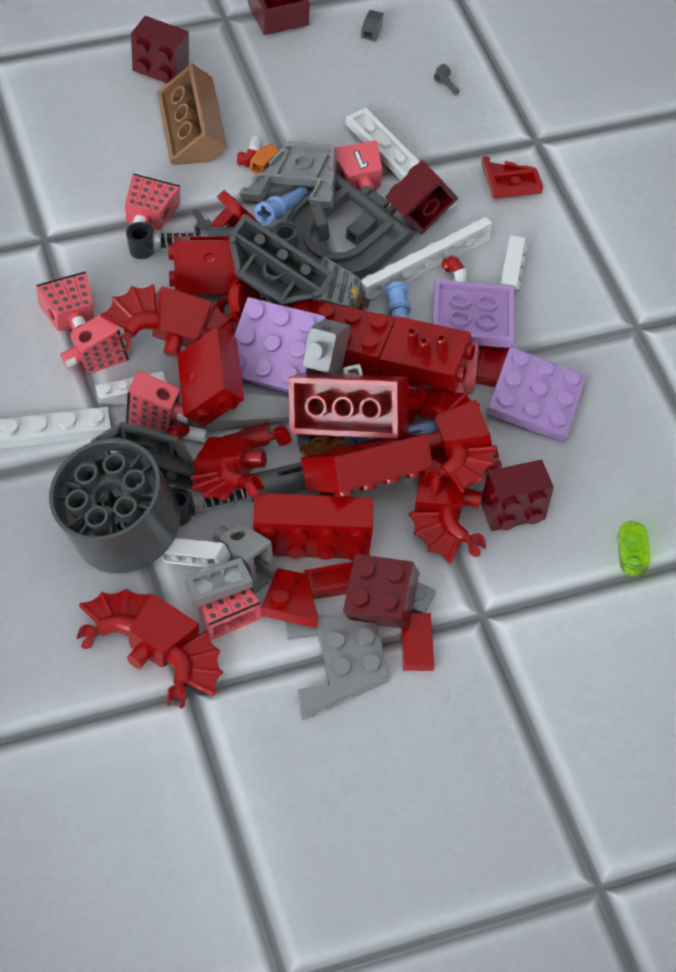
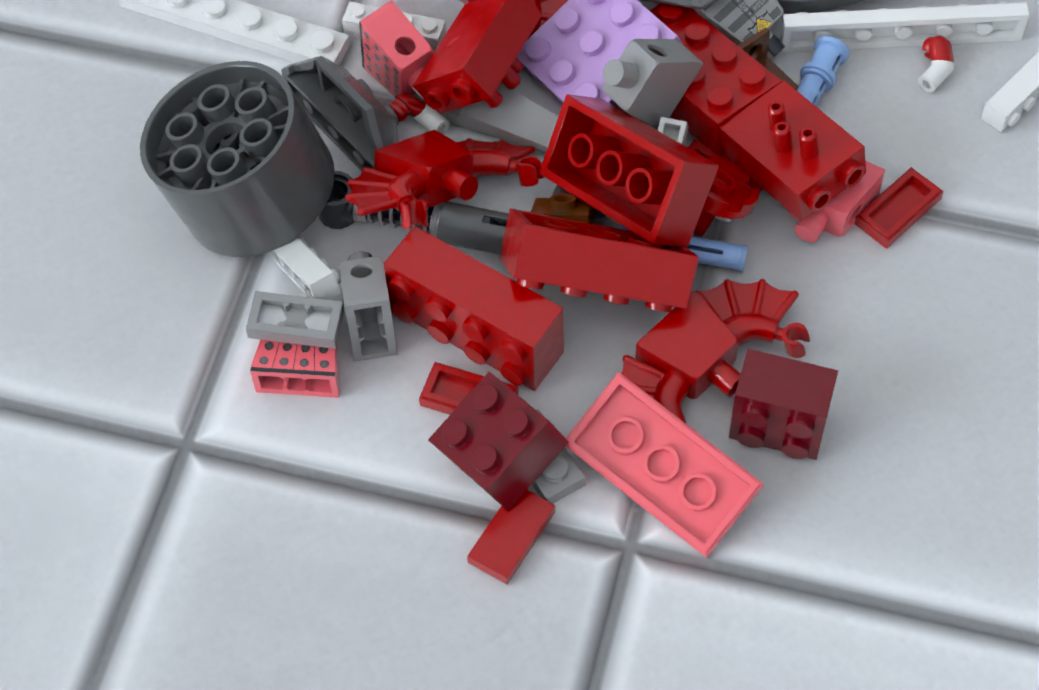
camera: 40 degrees right, 5 degrees up
red torso [76,589,223,709] -> none
red wing [261,568,319,629] -> none
light grey wing [284,615,389,720] -> none
red torso [408,388,498,493] -> none
lavender plate [432,280,514,348] -> none
lavender plate [486,346,587,443] -> none
clear neon green plate [617,521,651,576] -> none
none -> coral tile [566,372,764,558]

